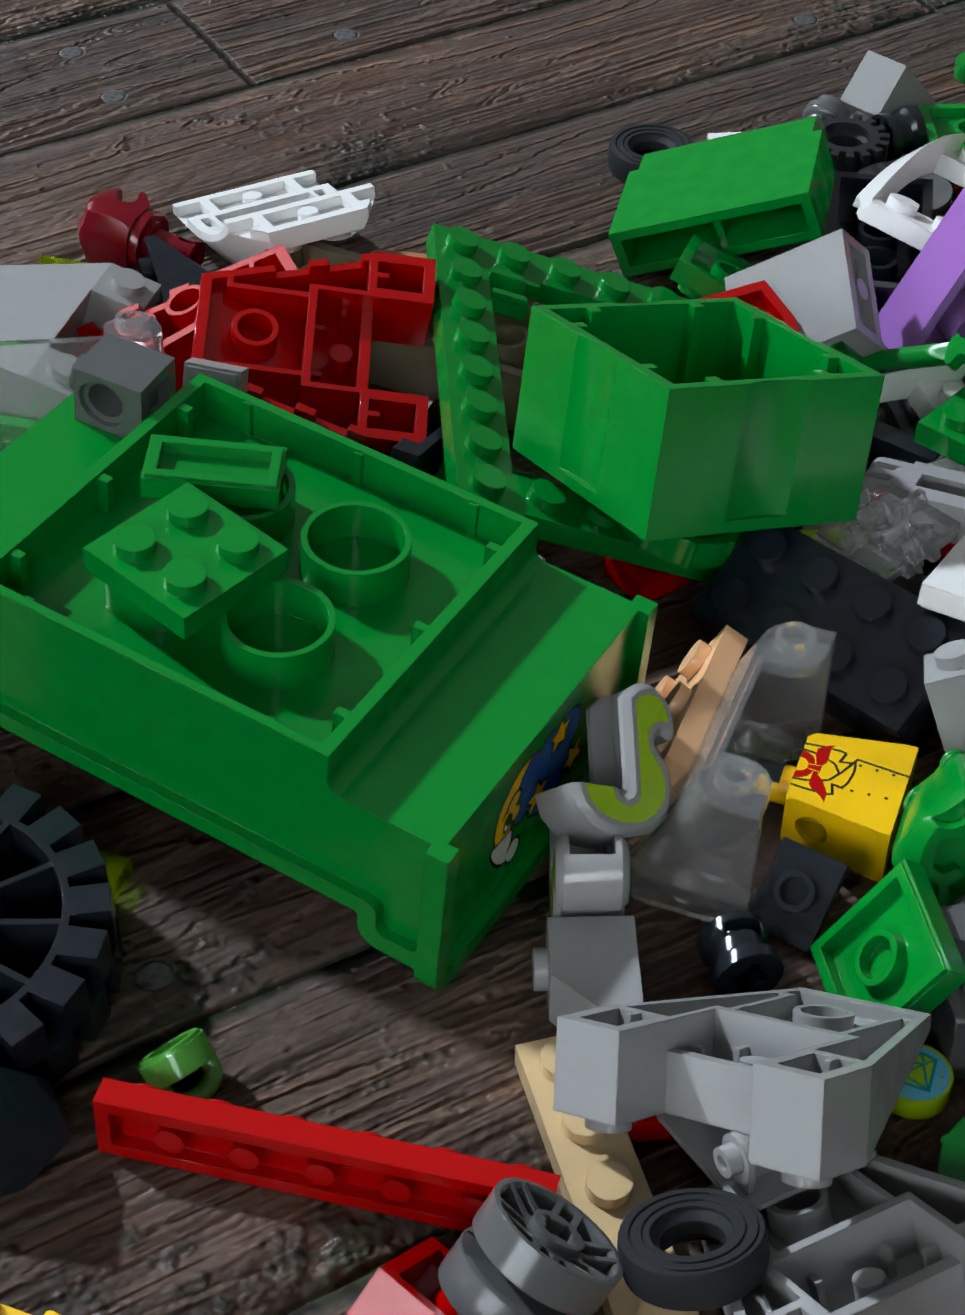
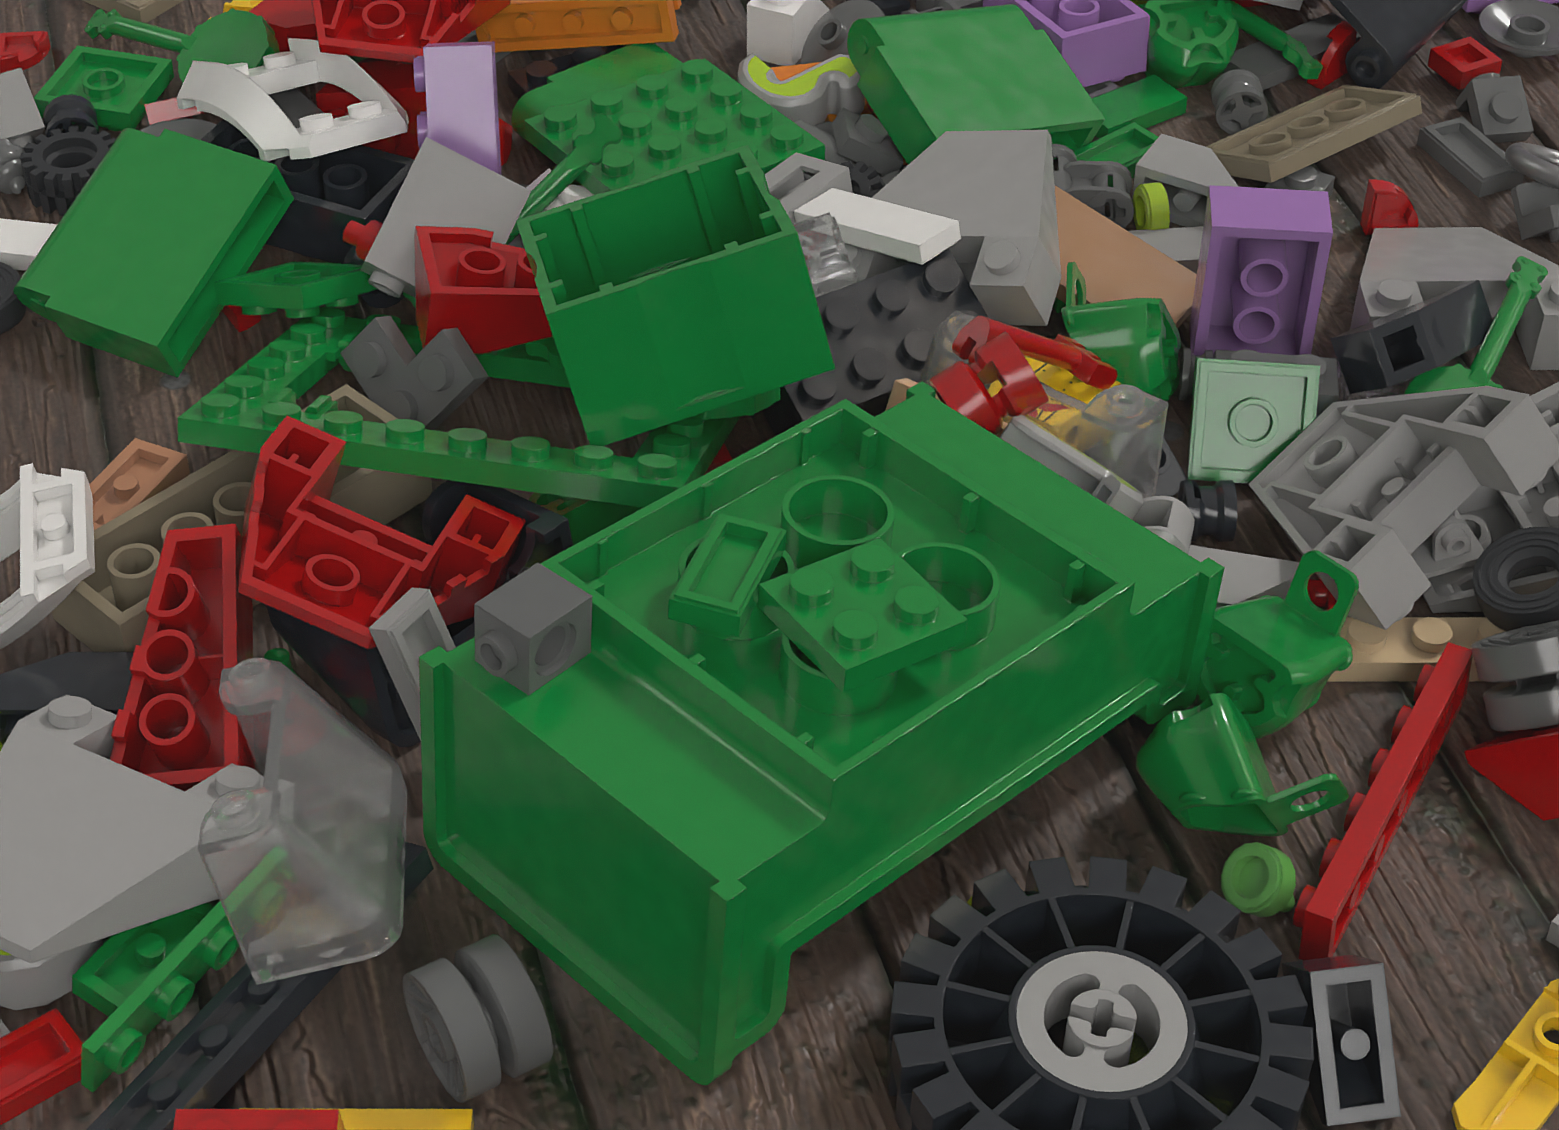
camera: 75 degrees left, 0 degrees up
none -> red wheel [929,331,1049,435]
none -> red hinge [952,316,1118,390]
none -> green piece [1136,693,1349,836]
none -> green piece [1196,550,1359,739]

